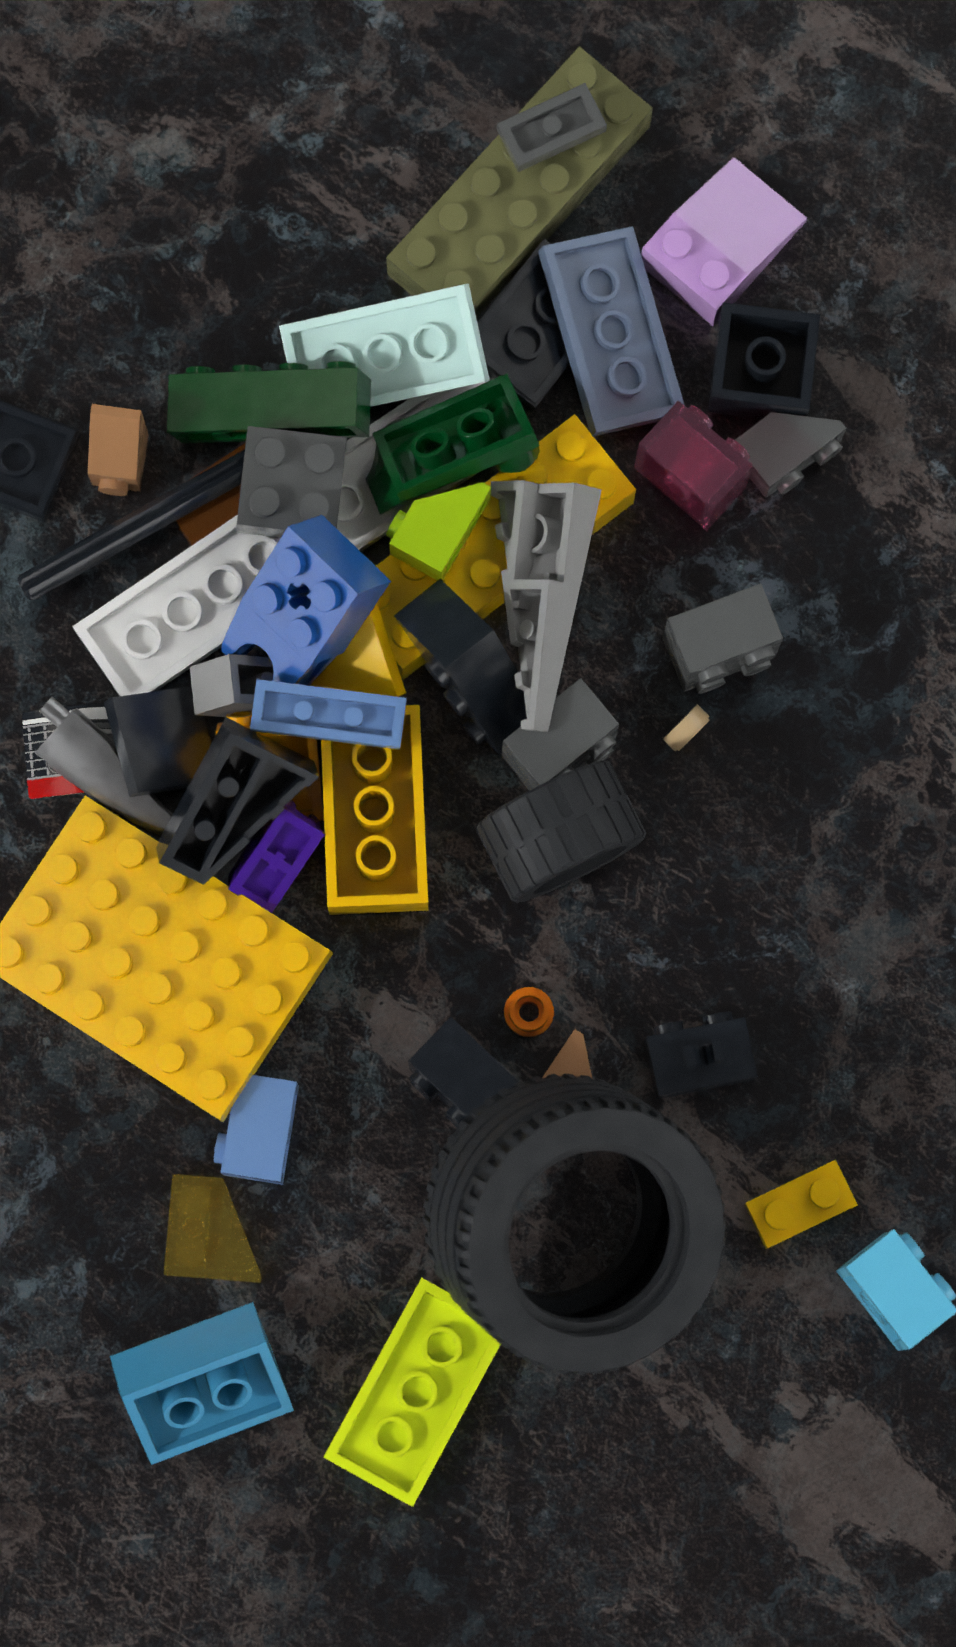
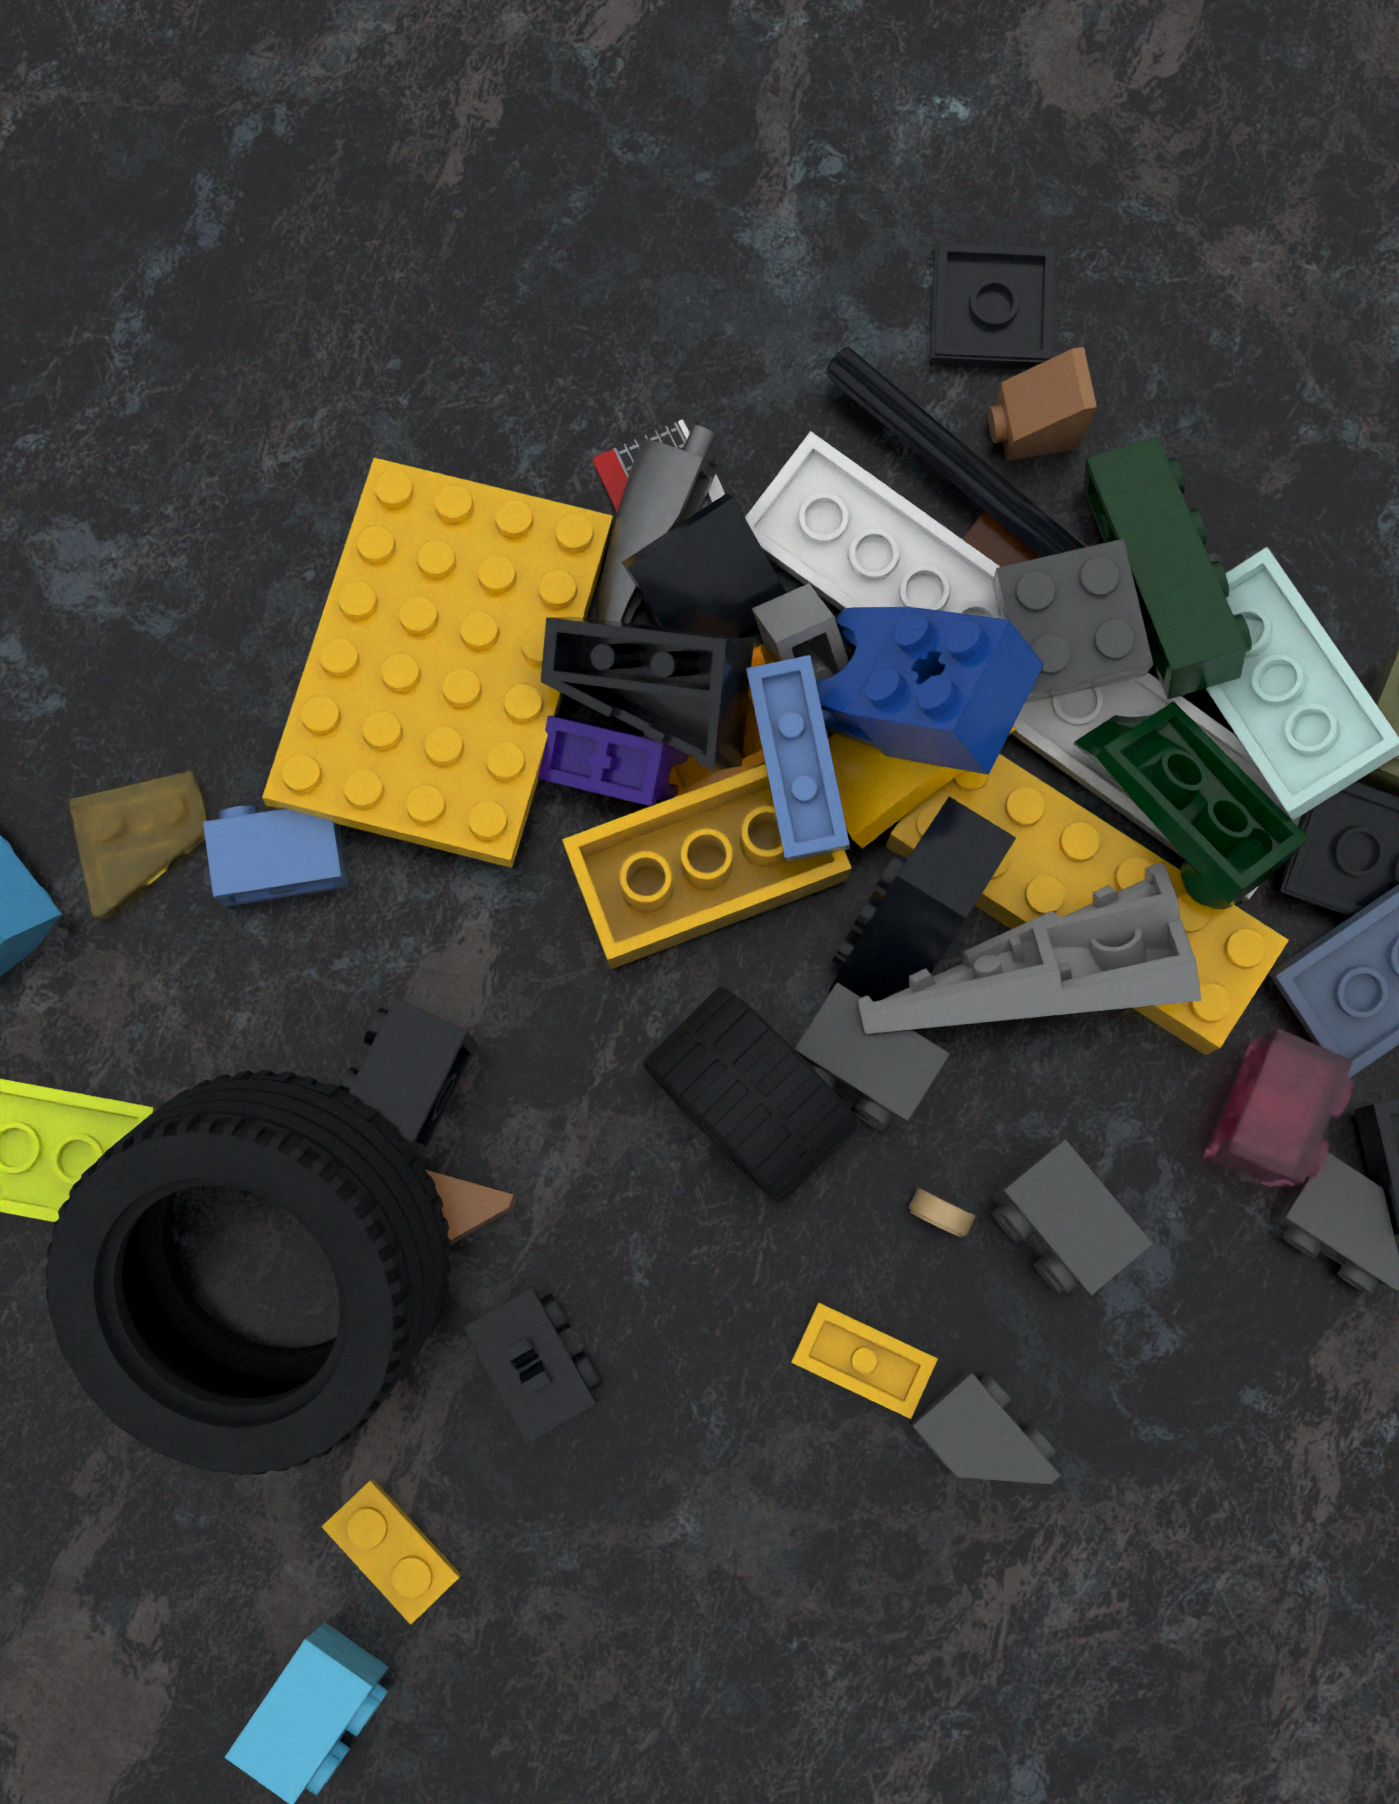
camera: 75 degrees right, 0 degrees up
lime slope [386,482,491,581] -> none
orange plate [504,987,554,1037] -> none
none -> yellow plate [791,1302,938,1419]
none -> dark grey slope [908,1371,1061,1484]

